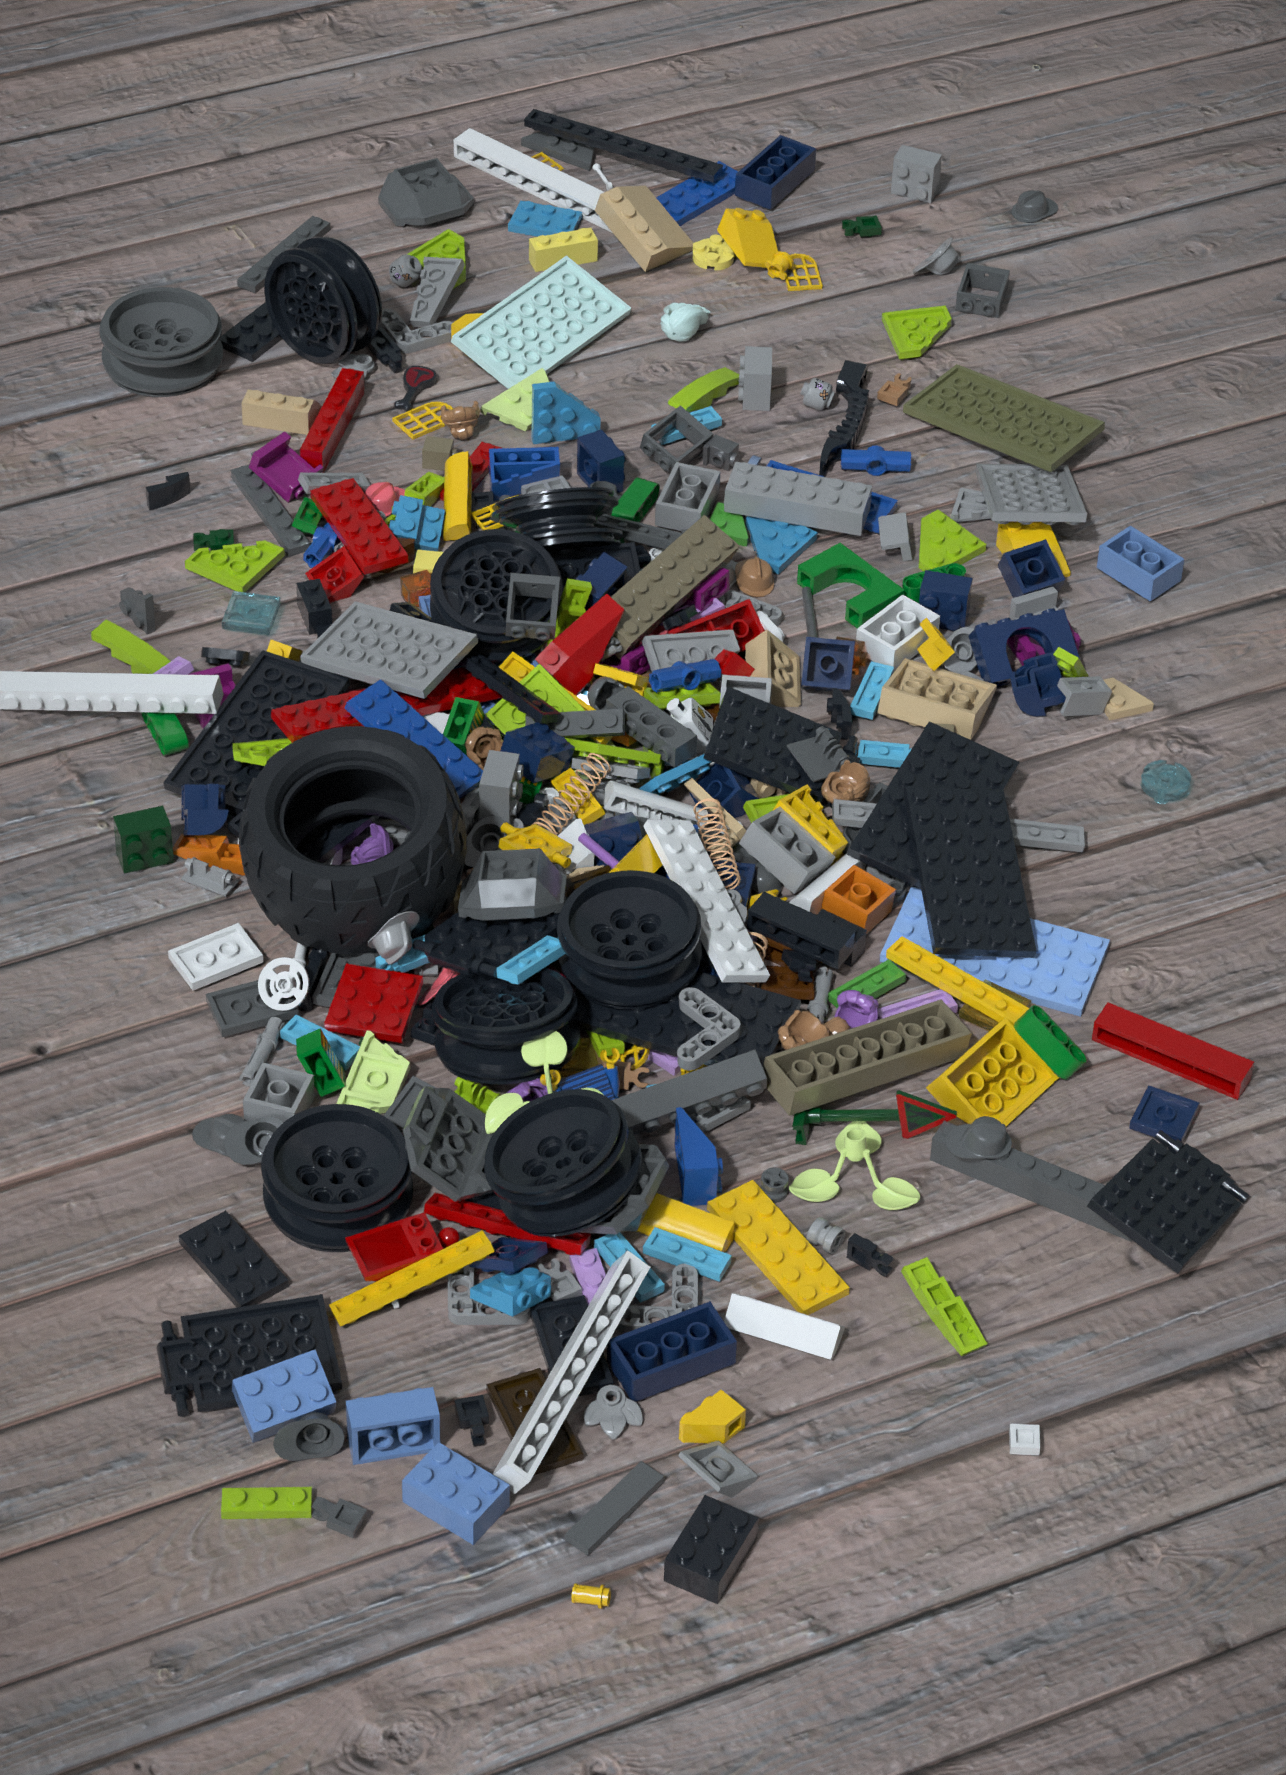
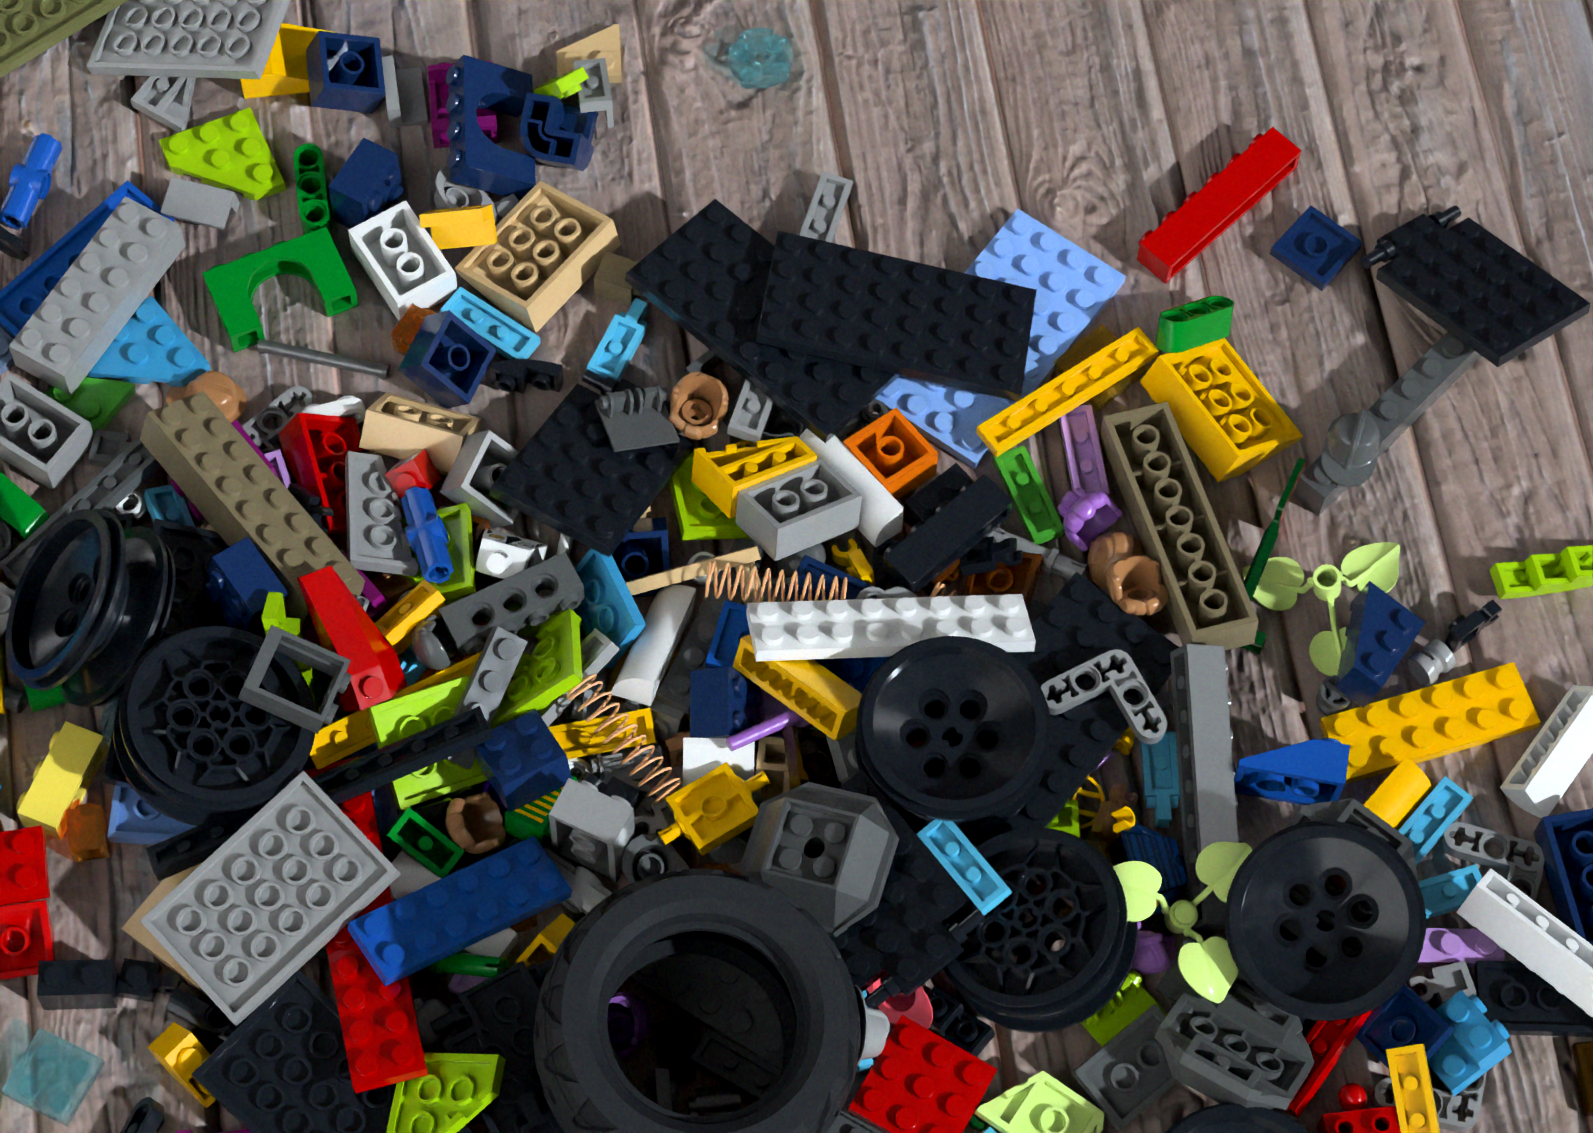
camera: 75 degrees left, 20 degrees up
none -> dark blue wedge [1335,581,1425,708]

